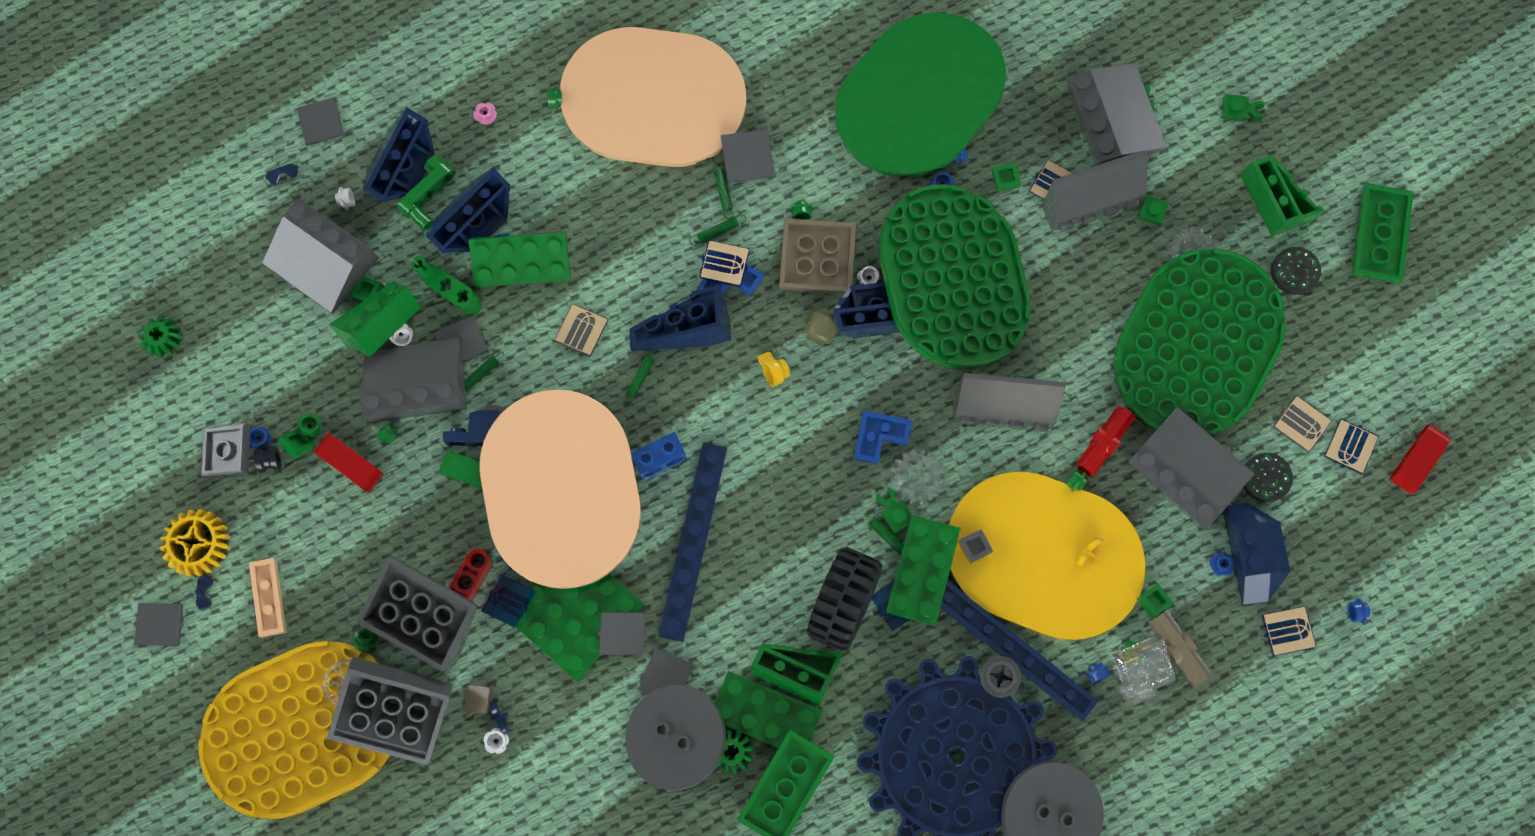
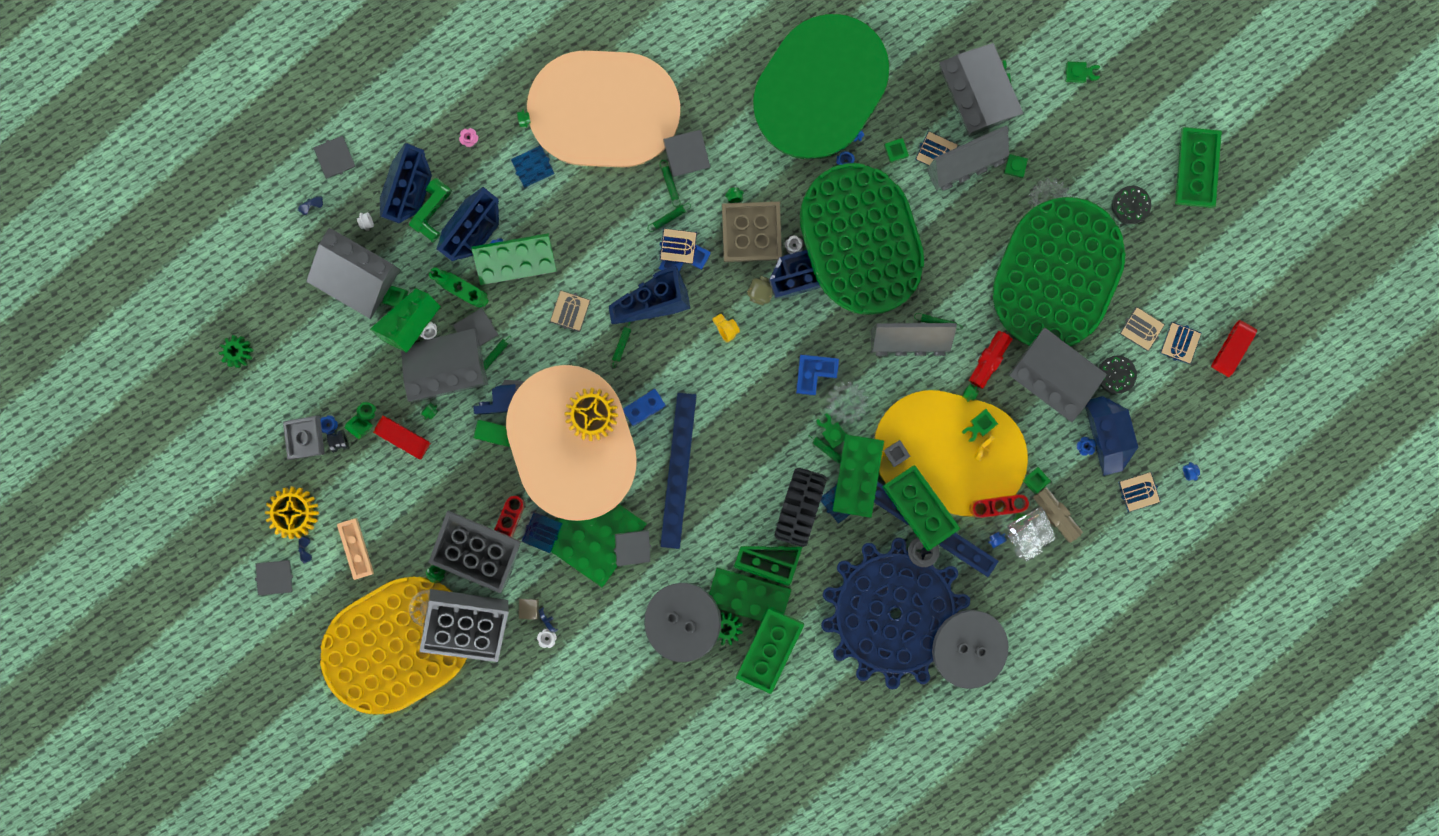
camera: 10 degrees left, 10 degrees up
dark grey piece [638,648,694,694] -> none
green wedge [1240,155,1325,237] -> none
none -> piece [511,145,555,188]
none -> yellow gear [564,388,618,441]
none -> green plate [882,465,961,551]
none -> green plate [961,409,998,442]
none -> red beam [969,495,1029,518]

